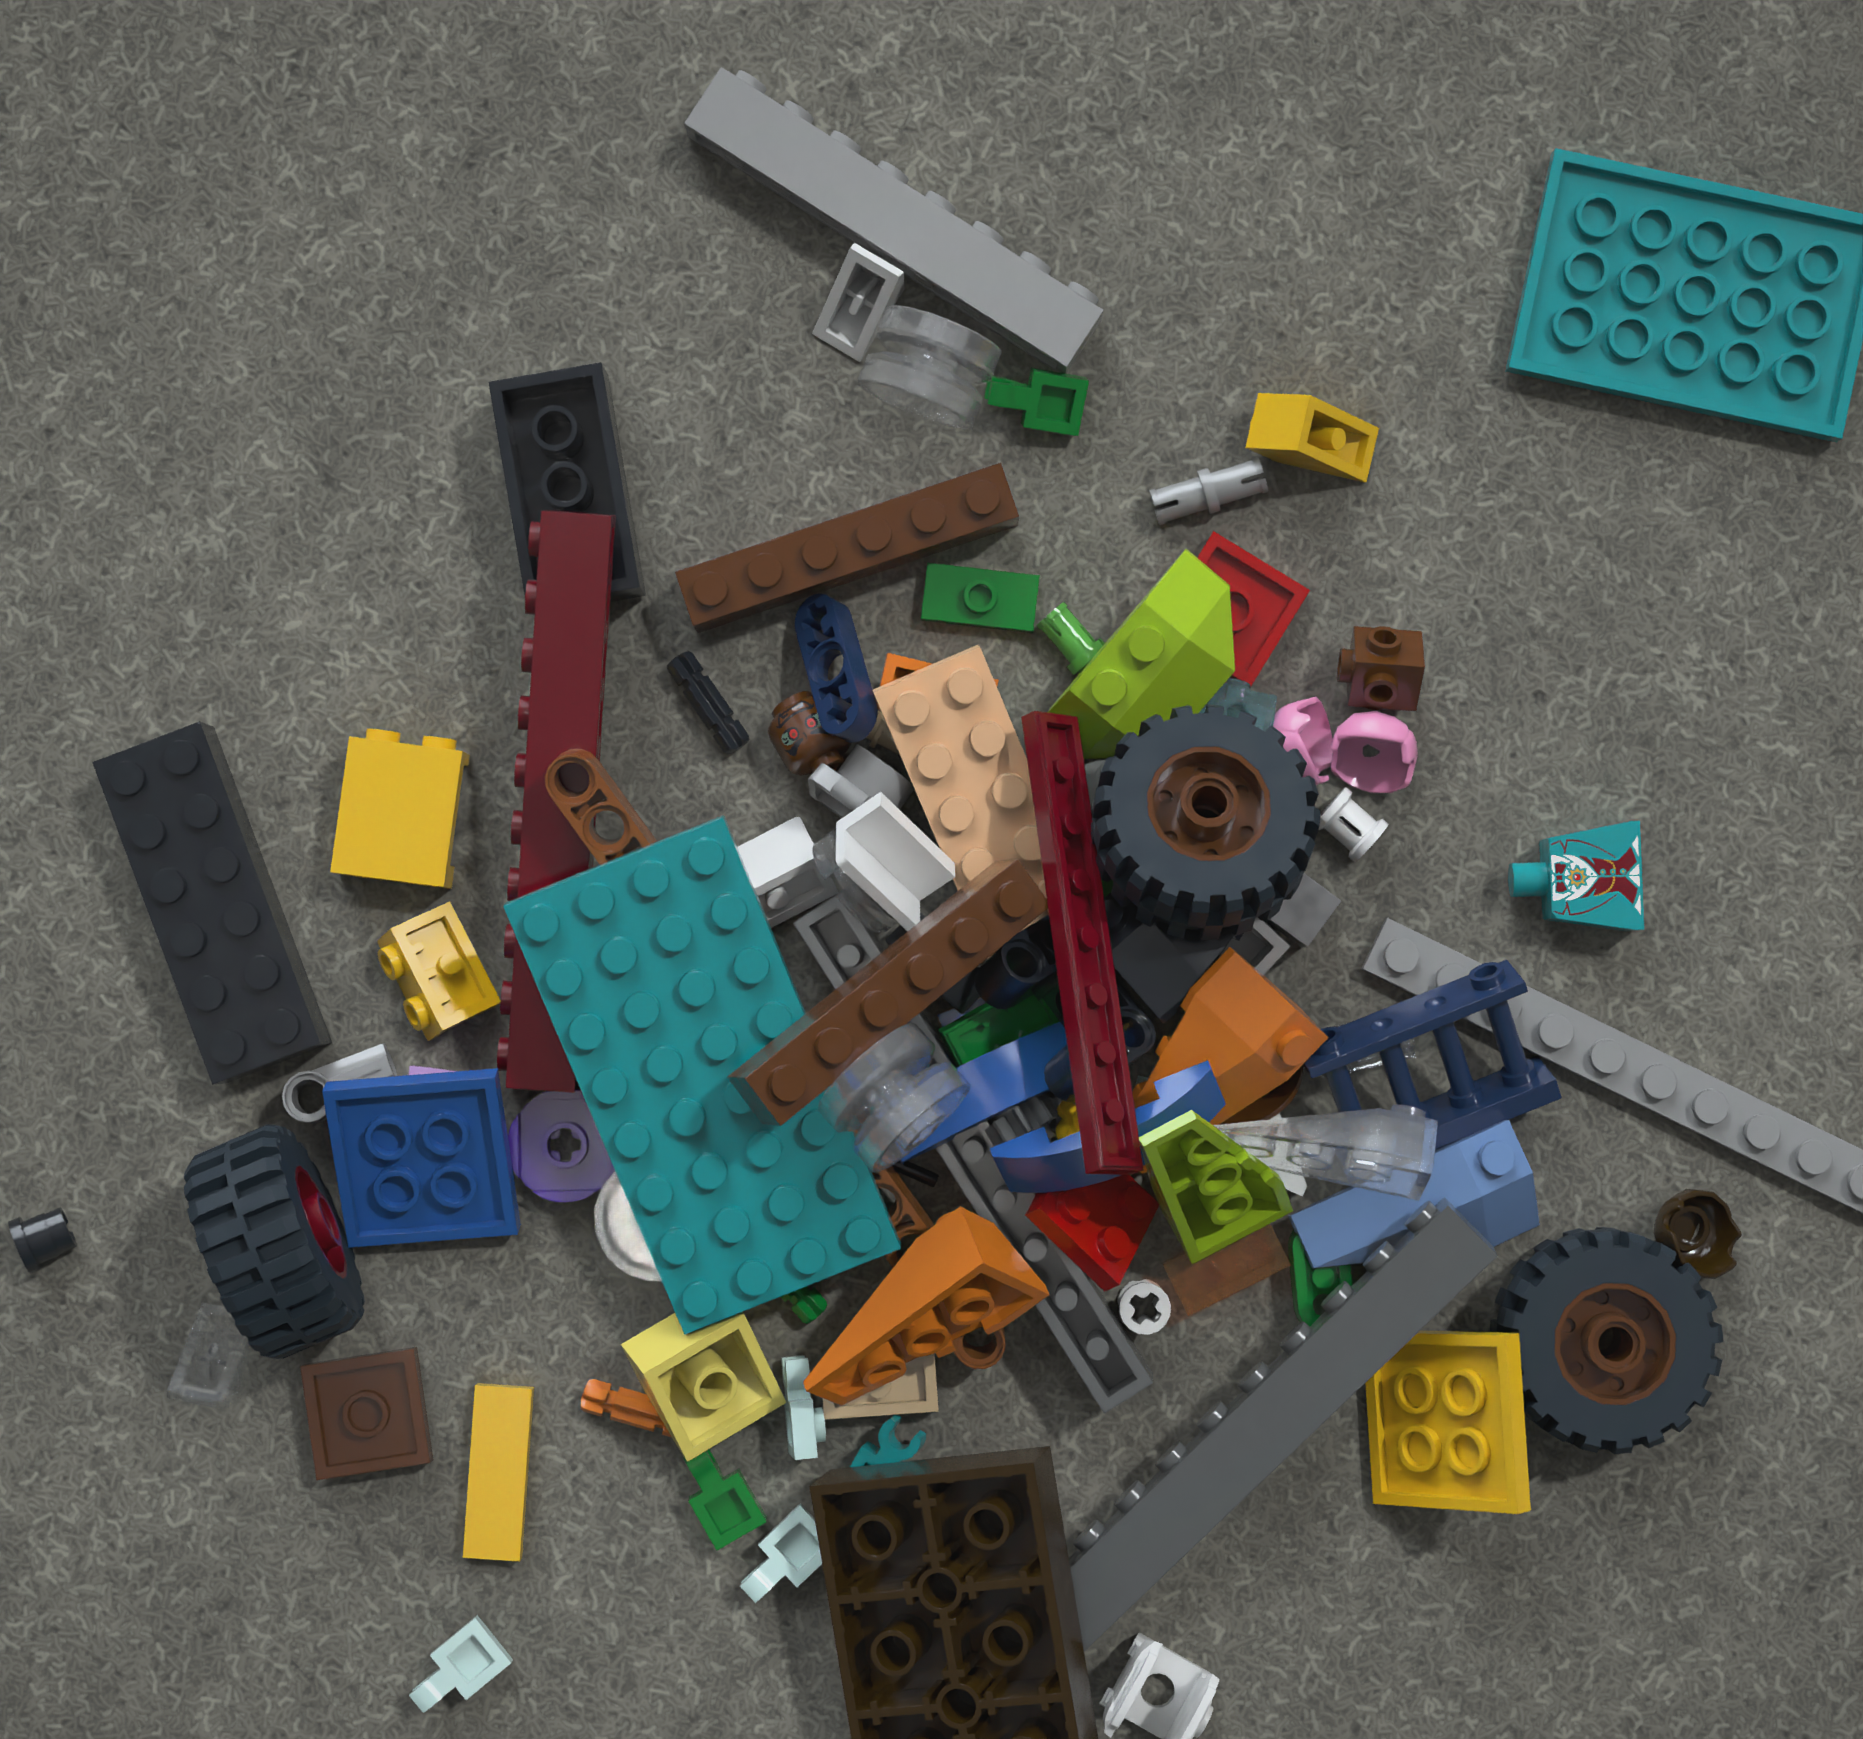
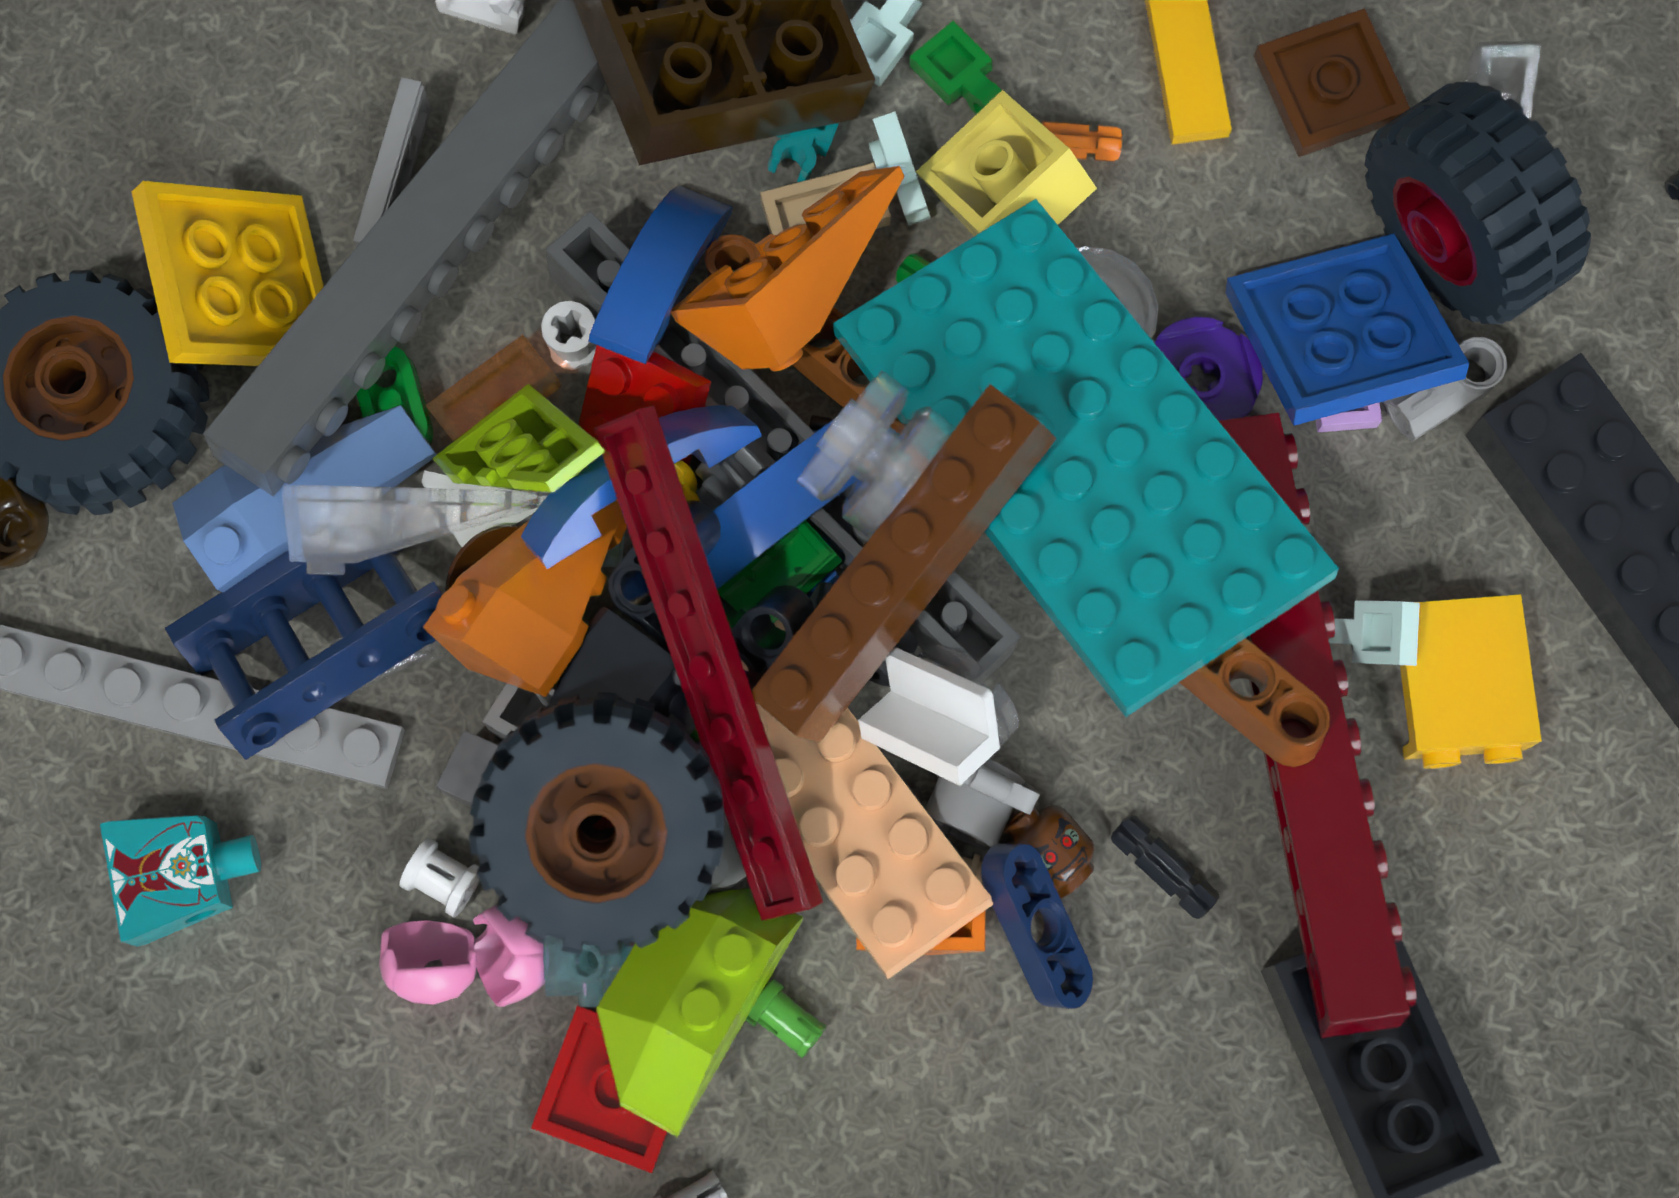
camera: 160 degrees right, 10 degrees down
yellow bracket [378,901,500,1041] -> none
reddish brown brick [675,463,1019,633] -> none
white panel [737,817,839,928] -> none
green plate [921,563,1040,633] -> none
reddish brown brick [1337,626,1425,711] -> none
none -> light grey tile [353,77,432,247]
none -> blue slope [588,186,733,364]
none -> light aqua plate [1329,601,1420,666]

